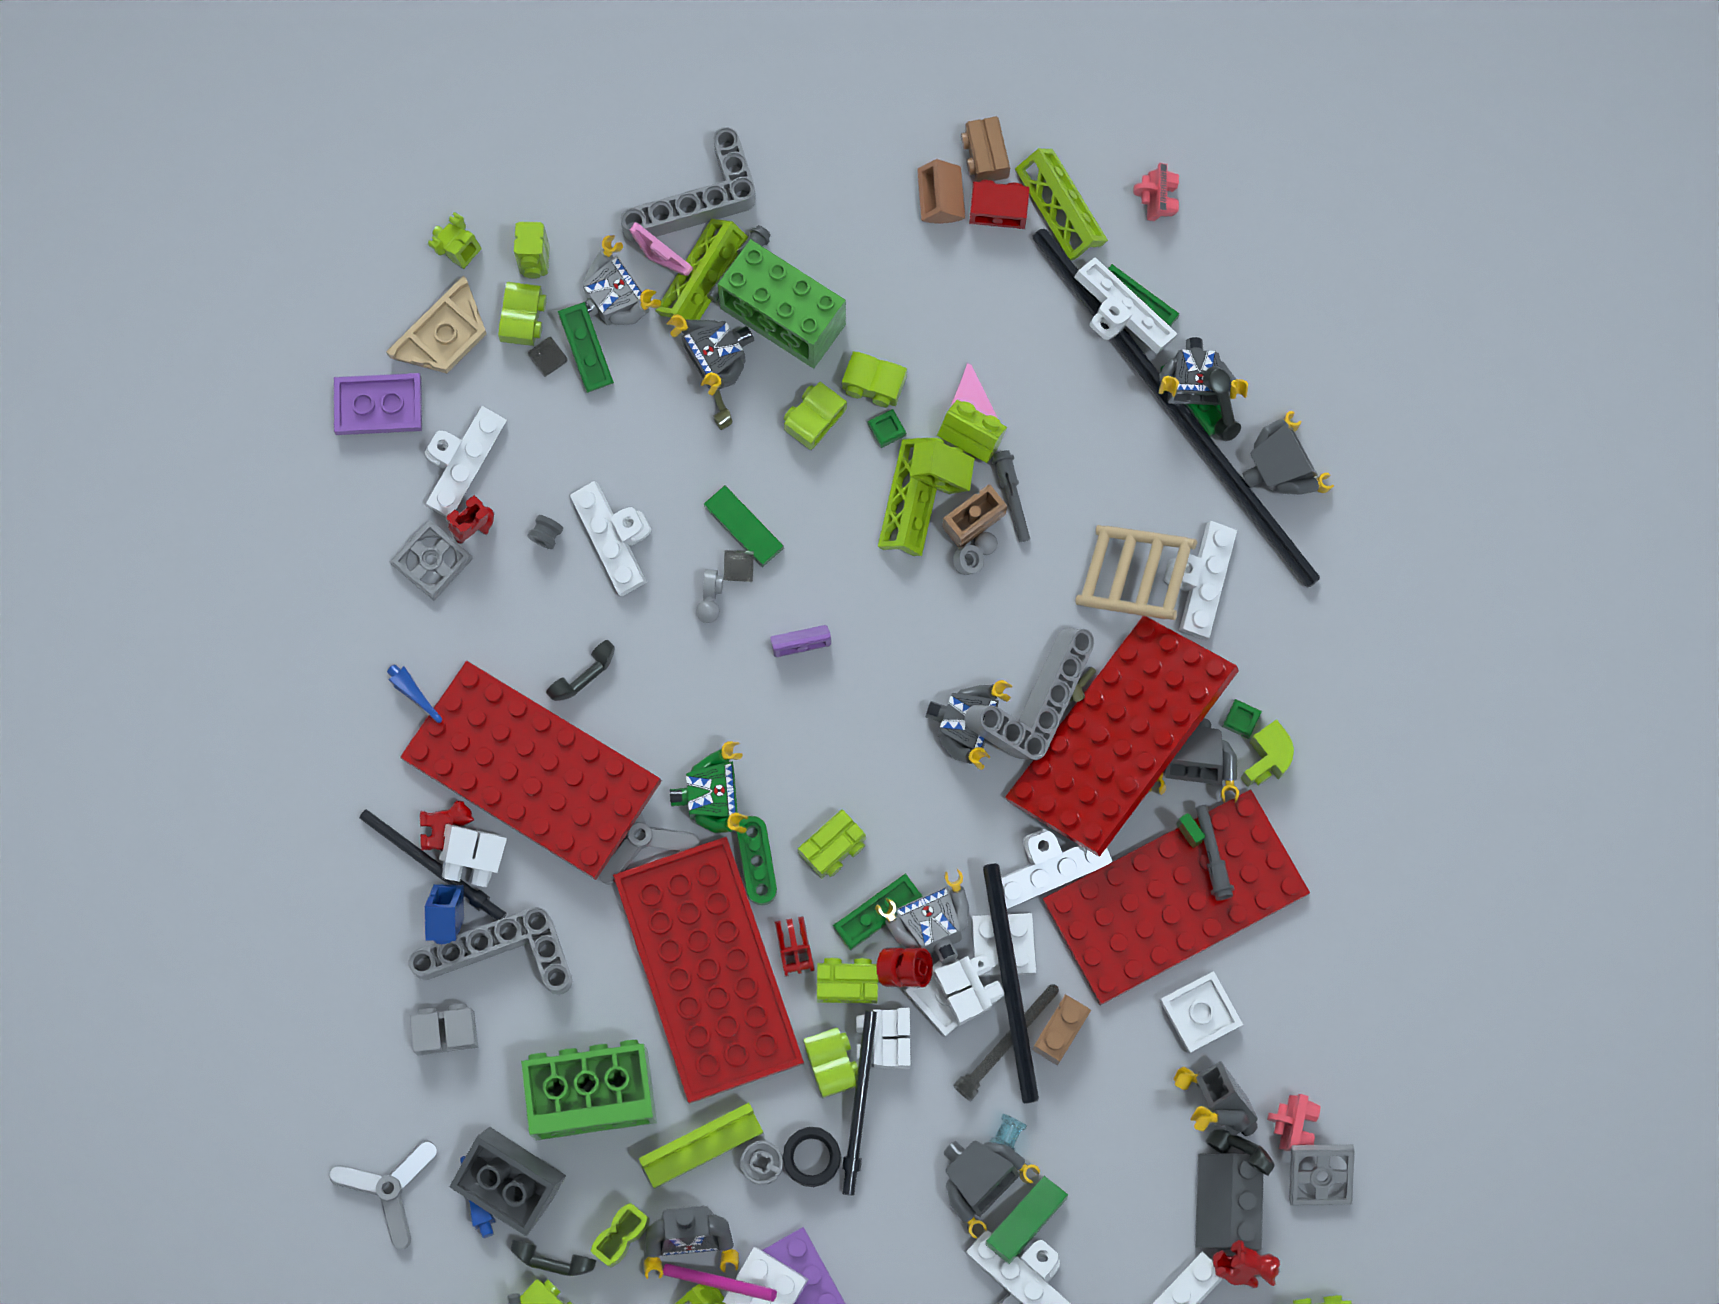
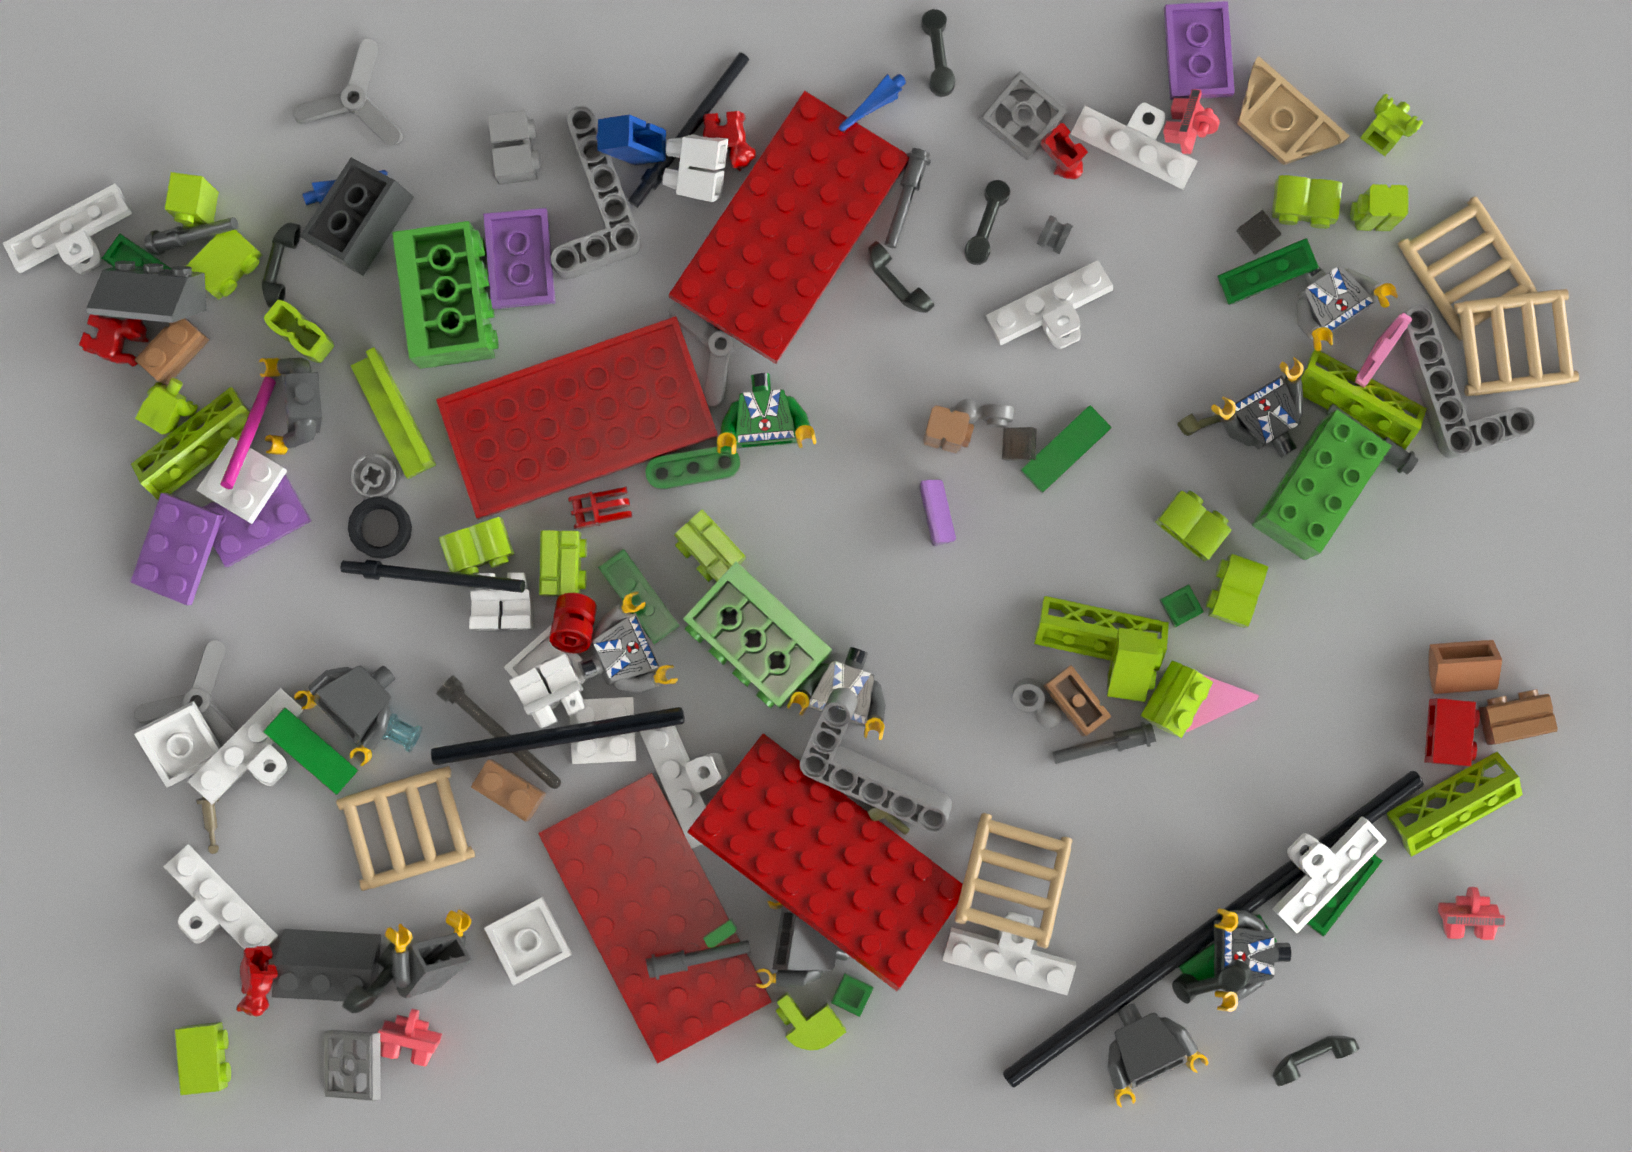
camera: 90 degrees right, 10 degrees up
none -> tan bar [336,766,475,891]
none -> medium lavender plate [483,208,556,309]
none -> bright green brick [683,562,832,709]
none -> dark grey pin [884,148,931,248]
none -> pearl dark grey bar [921,9,955,97]
none -> medium nougat brick [923,405,974,453]
none -> pearl dark grey bar [964,180,1011,265]
none -> coral hips [1163,89,1220,154]
none -> pearl dark grey bar [1273,1036,1360,1086]
none -> tan bar [1398,196,1538,340]
none -> tan bar [1454,289,1579,396]

